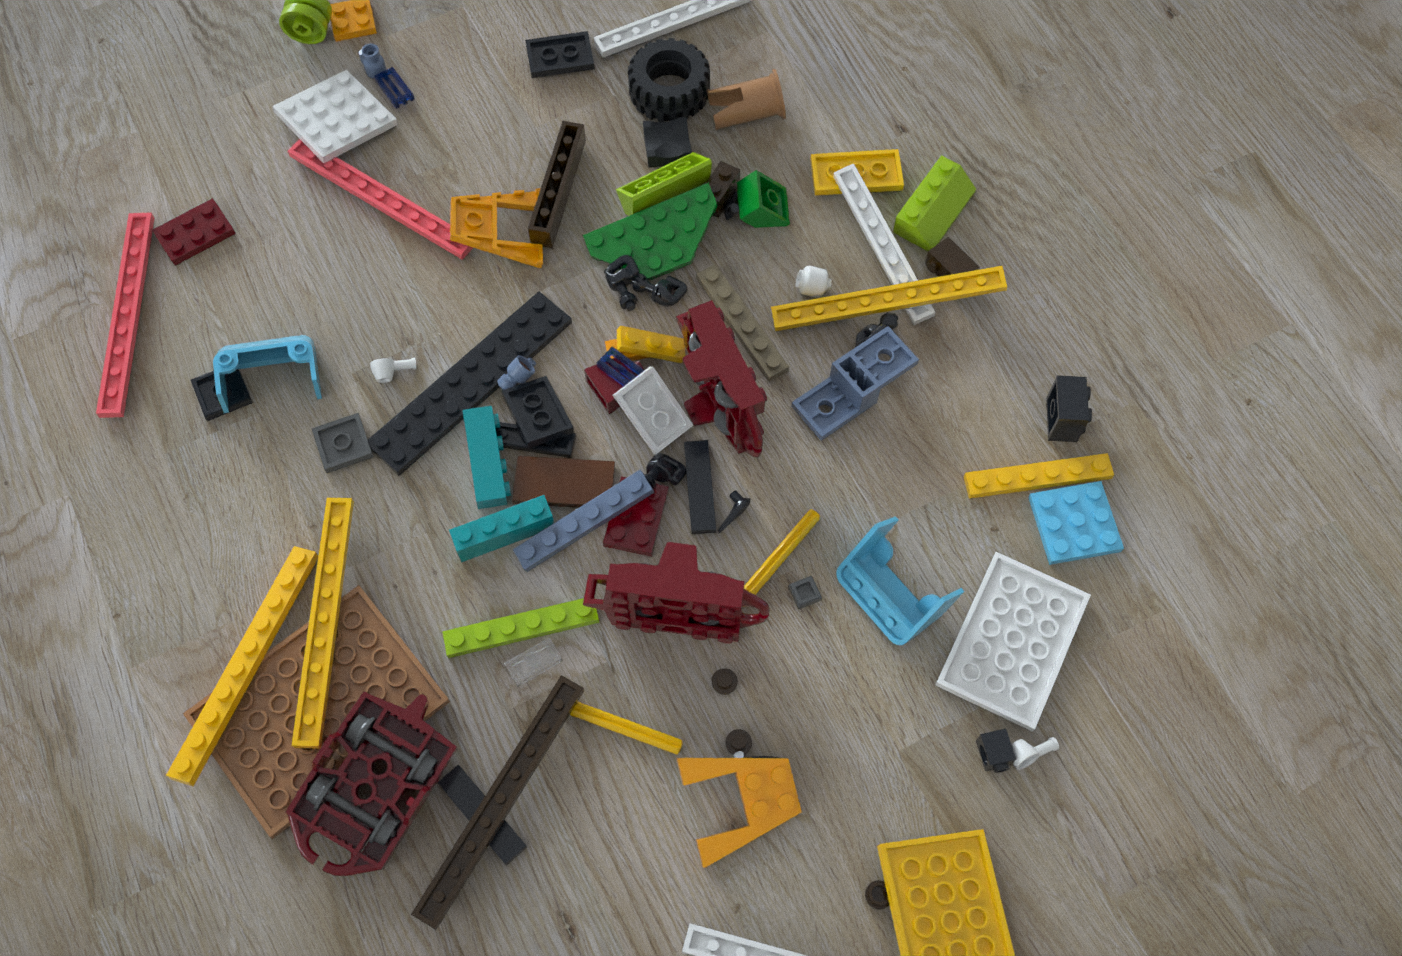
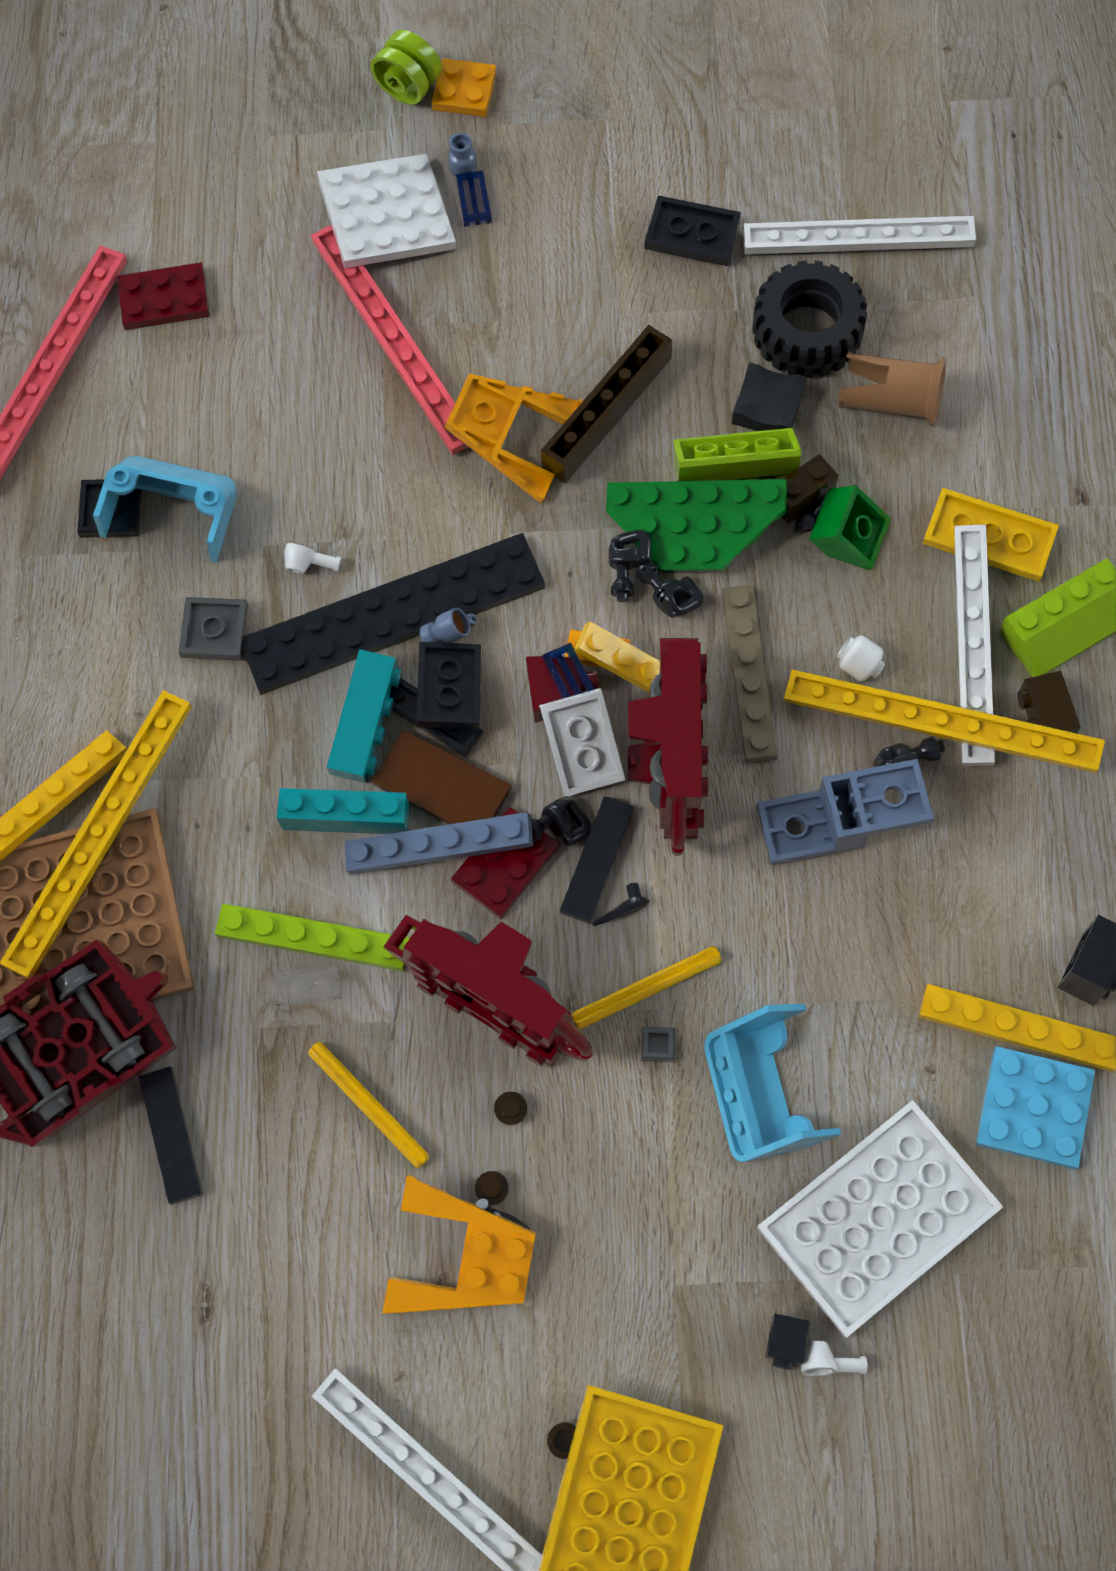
camera: 30 degrees right, 5 degrees up
dark brown plate [411,675,585,930] -> none

